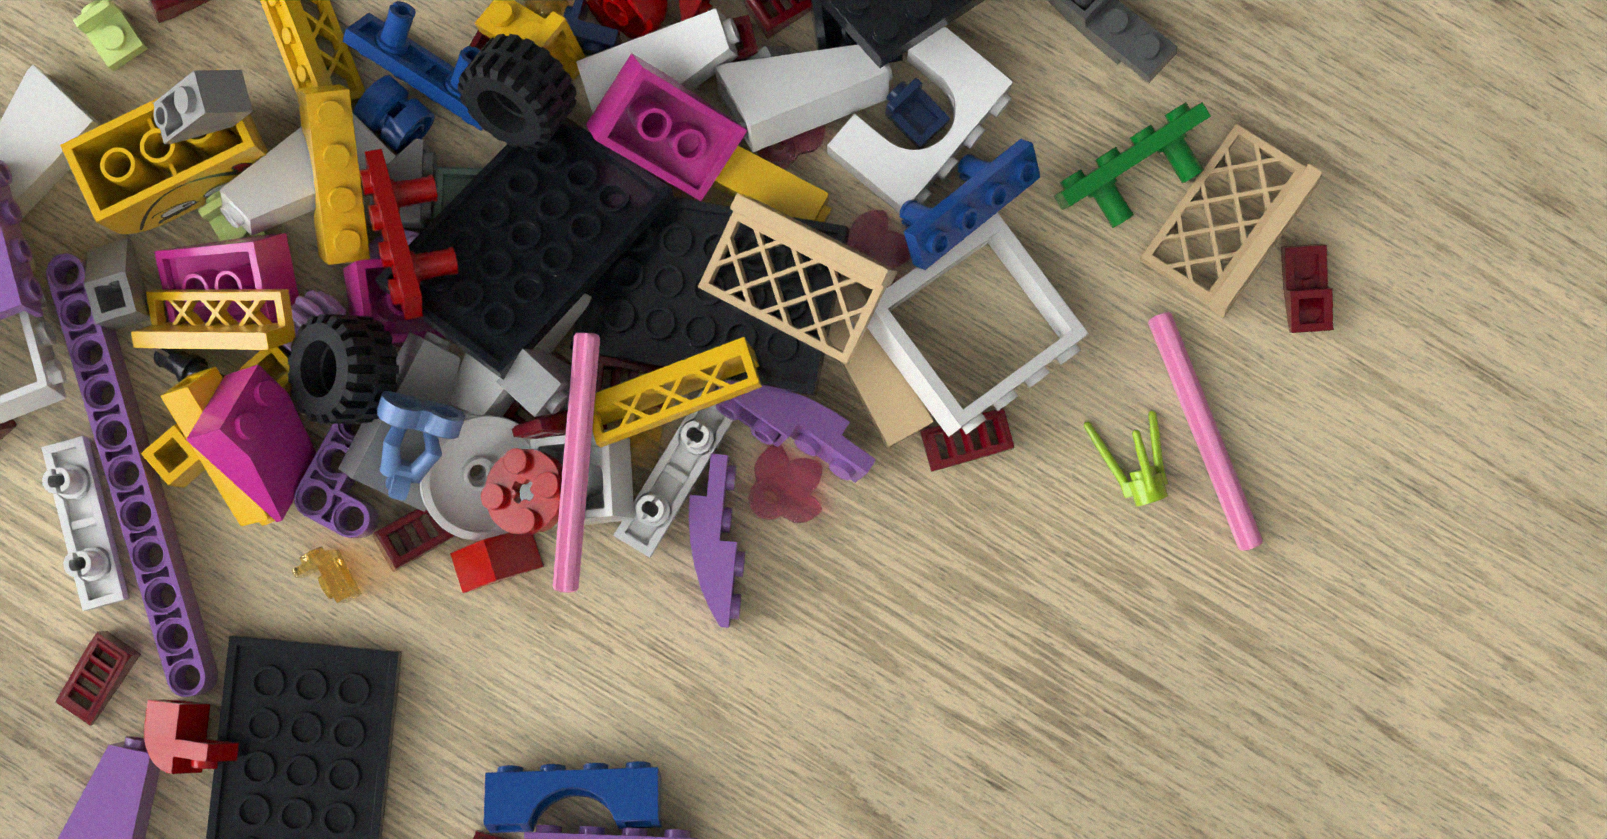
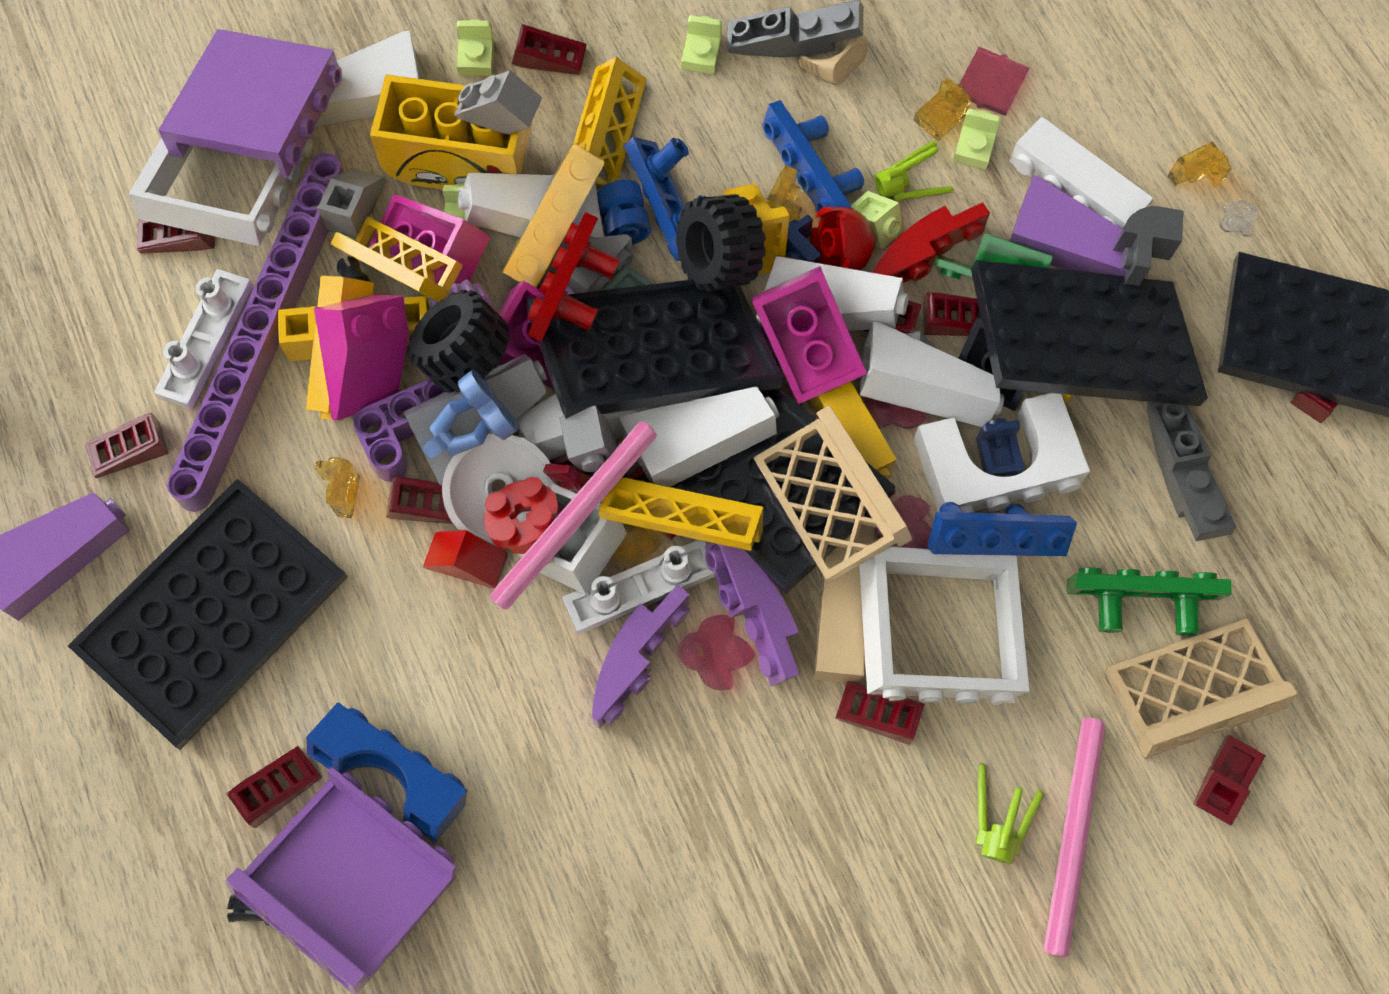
camera: 30 degrees right, 15 degrees down
brick [144,699,239,774] -> none
none -> white slope [619,387,779,487]

